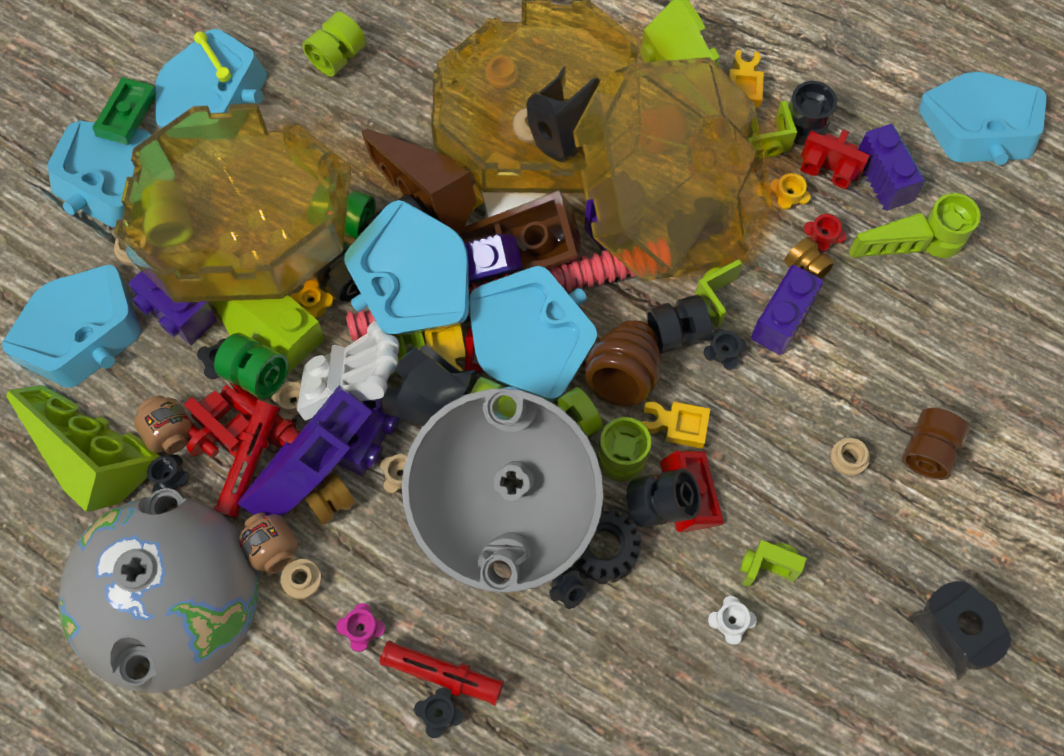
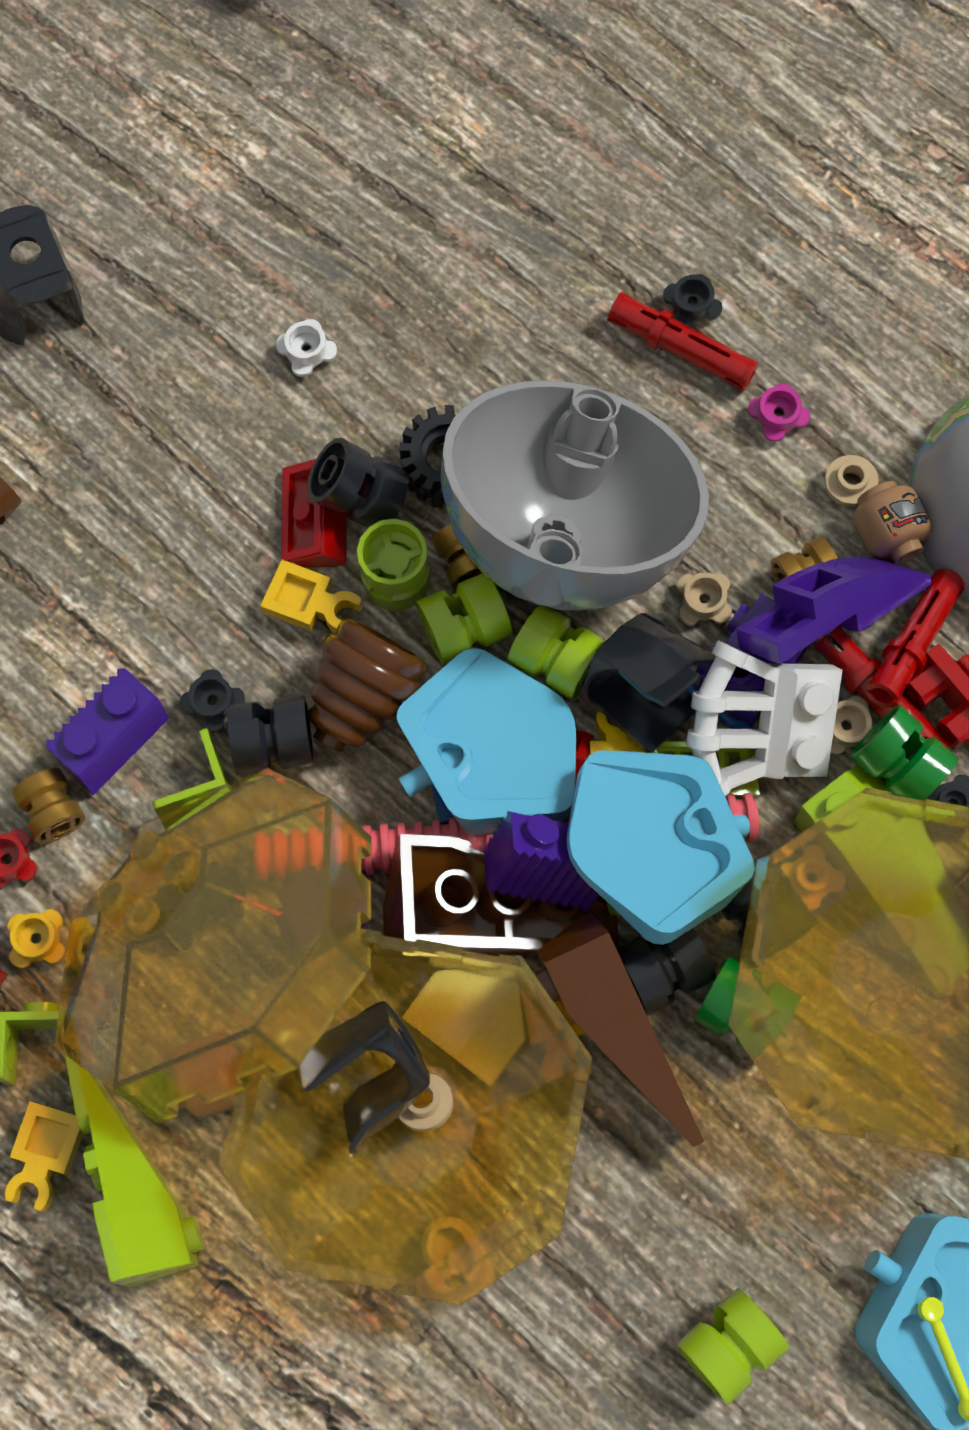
camera: 165 degrees left, 5 degrees up
lime bracket [739,540,807,587] -> none
tan plate [830,438,870,476] -> none

